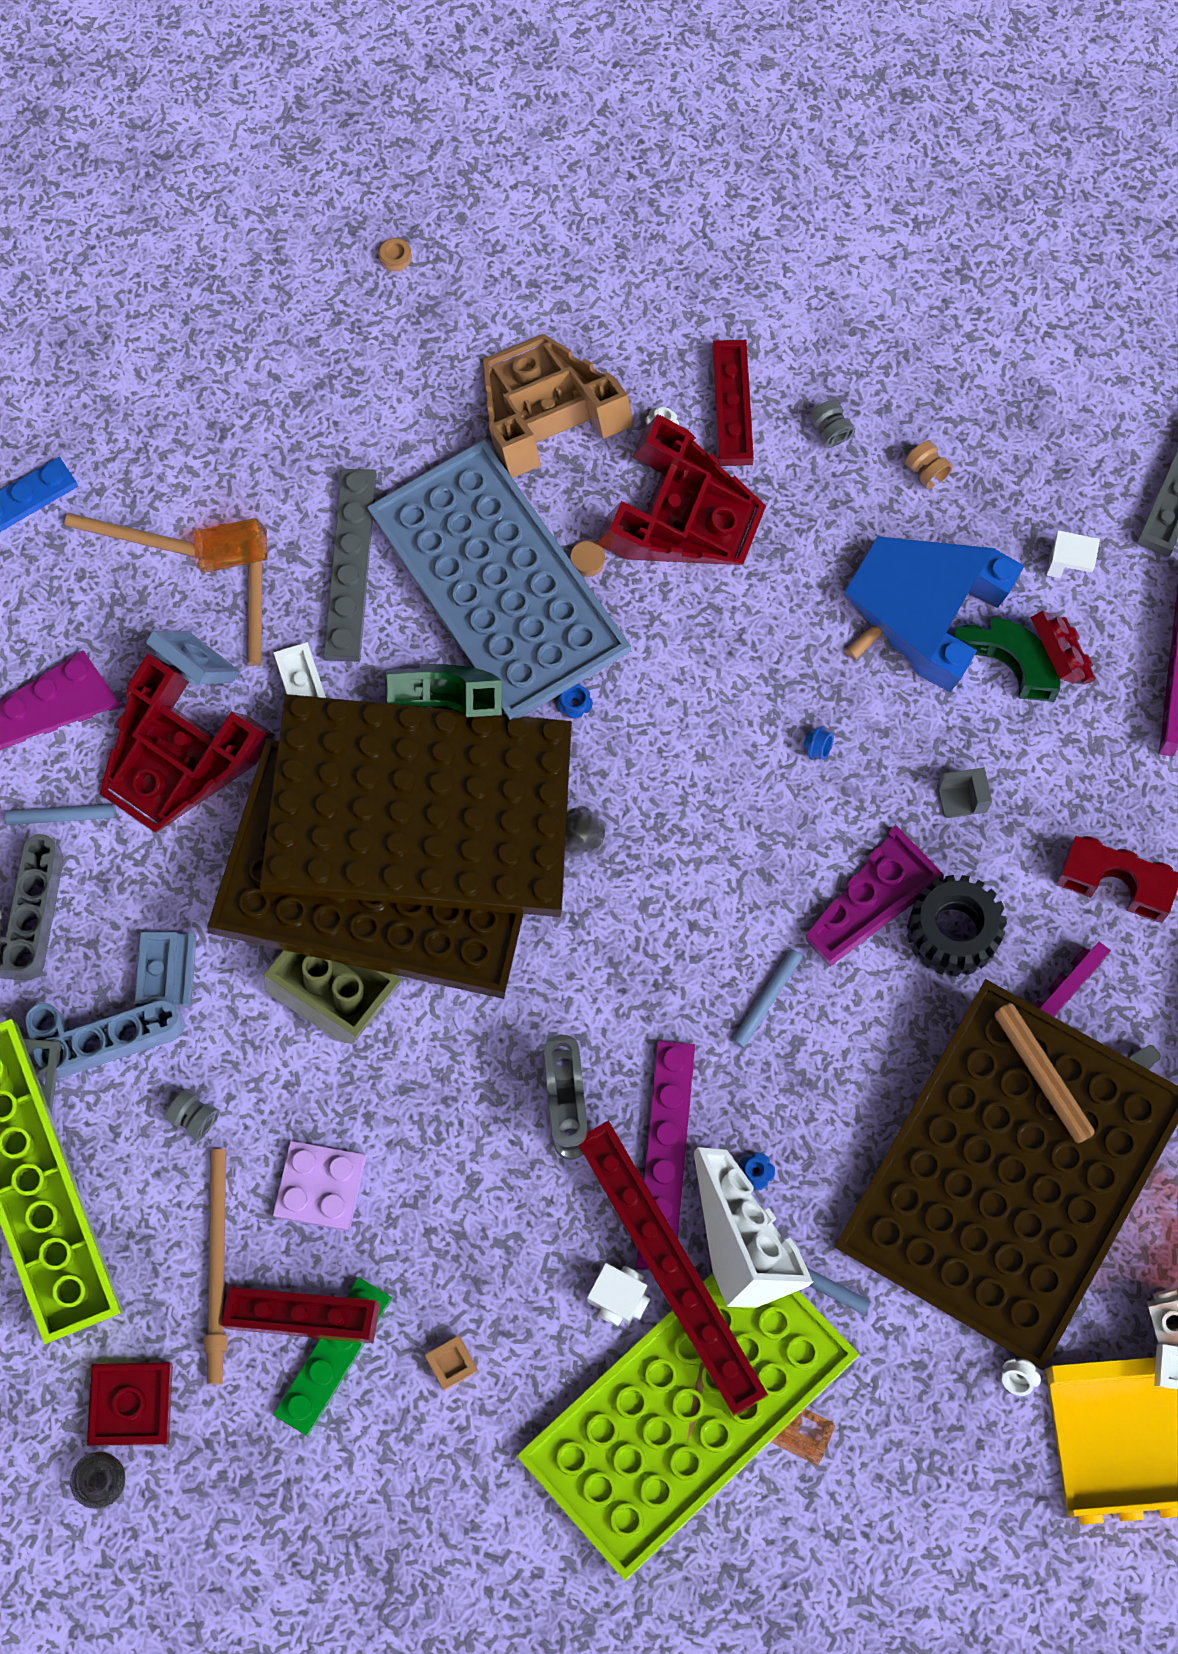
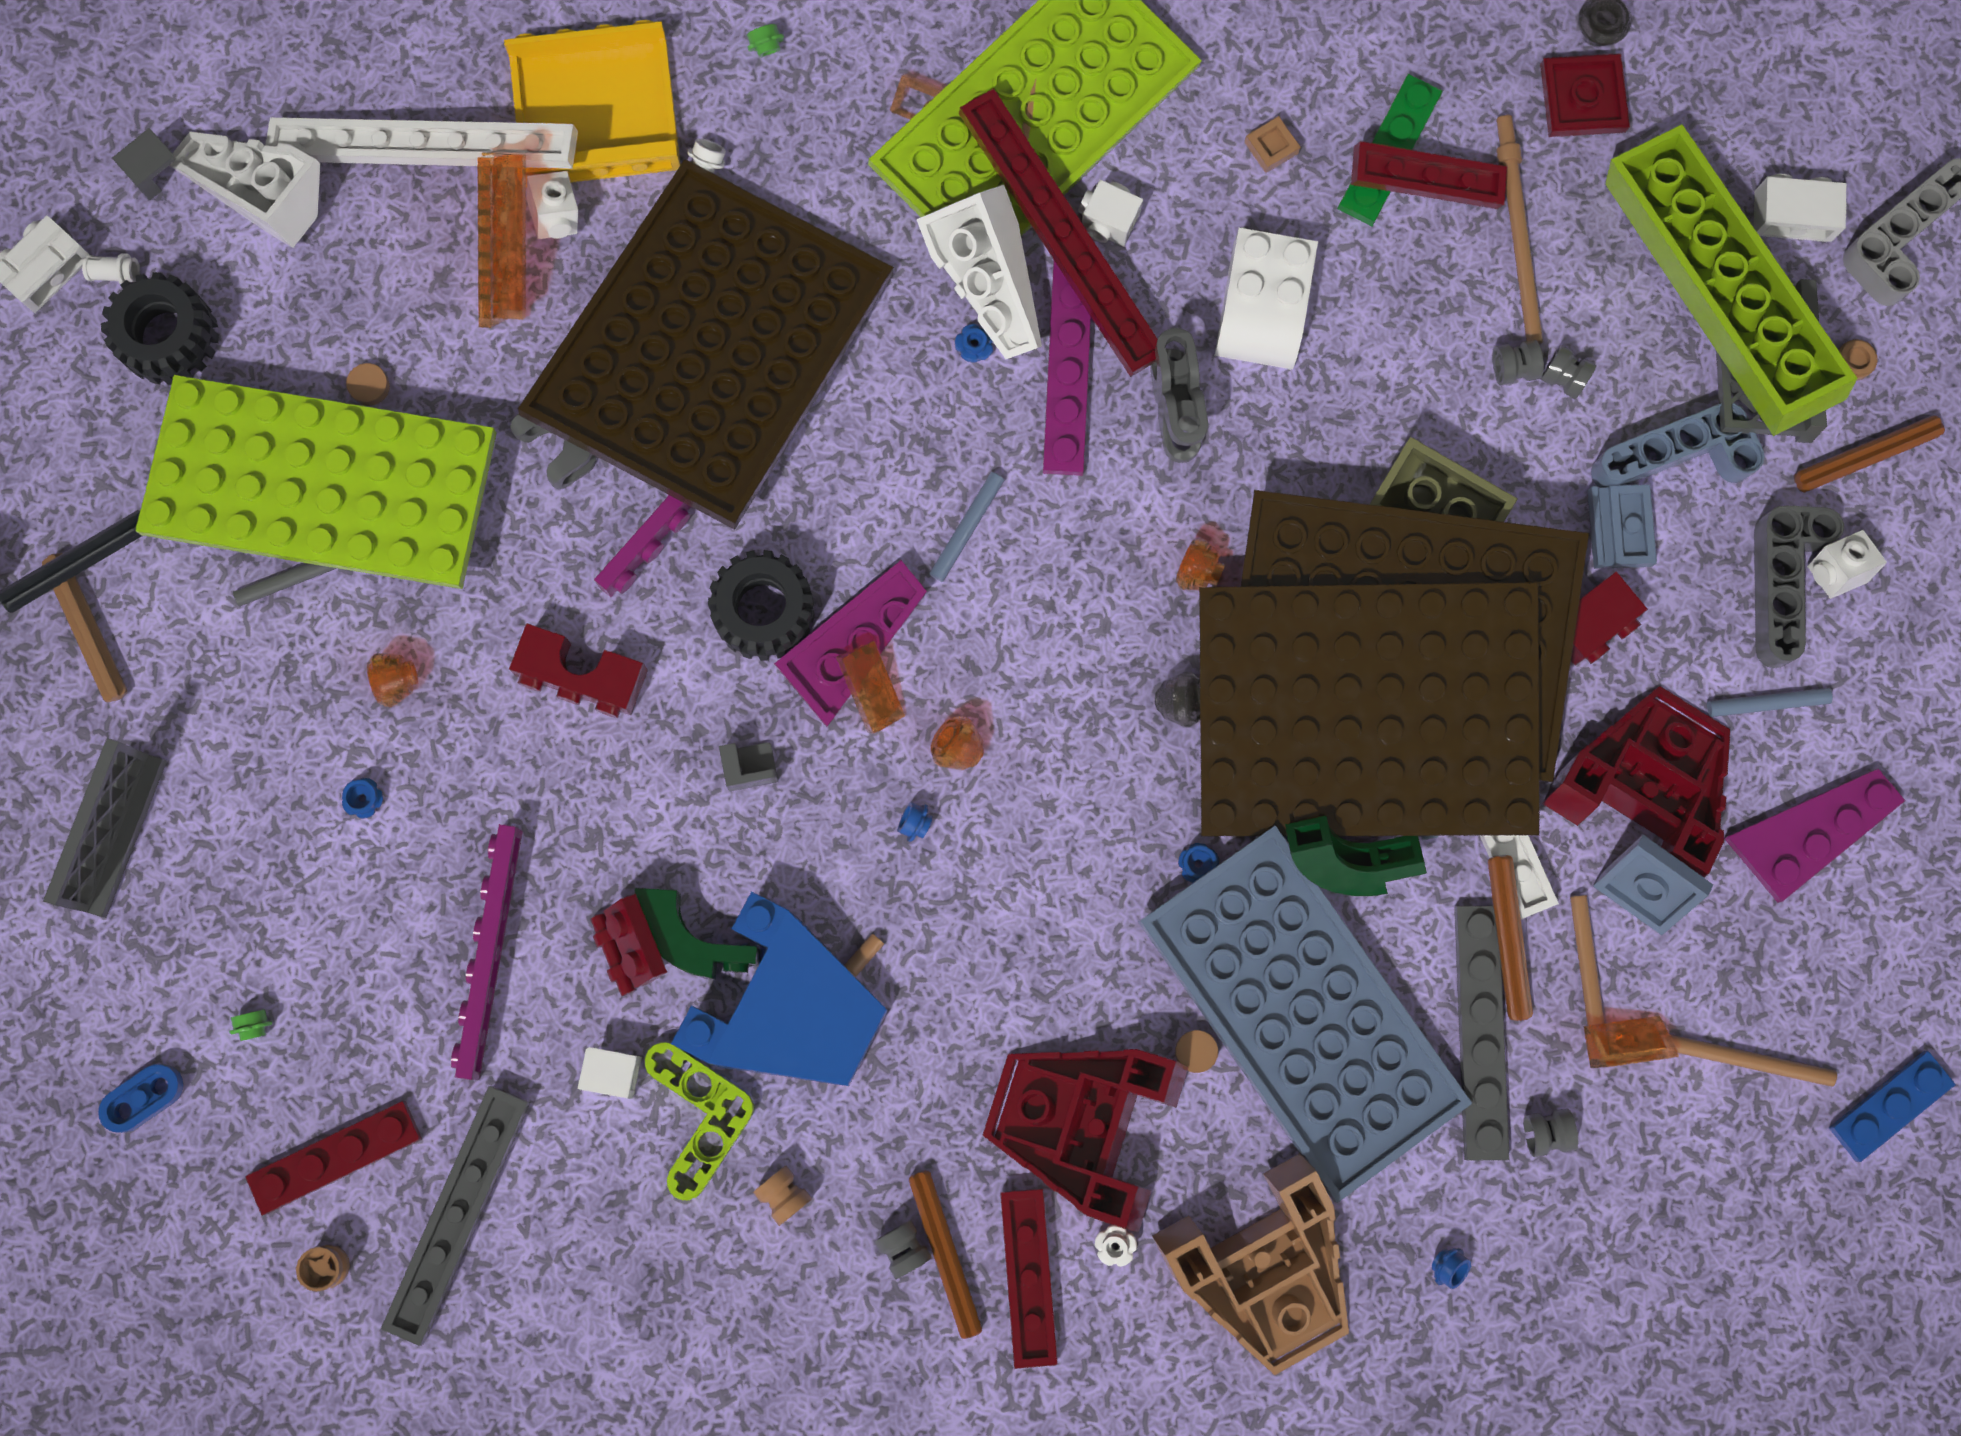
camera: 170 degrees right, 10 degrees up
lavender plate [273,1141,366,1232] -> none
sand blue bar [807,1268,871,1315] -> none
medium nougat axle [995,1003,1095,1143] -> none
none -> lime beam [645,1042,754,1200]
none -> bright green plate [747,24,784,57]
none -> clear orange slope [836,641,905,734]
none -> dark orange axle [909,1170,982,1339]
none -> clear orange cone [930,716,984,770]
none -> clear orange cone [1175,538,1226,591]
none -> white brick [1214,228,1318,370]
none -> blue plate [1432,1248,1471,1289]
none -> dark orange axle [1488,855,1533,1021]
none -> dark grey wheel [1492,340,1544,386]
none -> dark grey wheel [1523,1109,1578,1157]
none -> dark red brick [1571,571,1648,665]

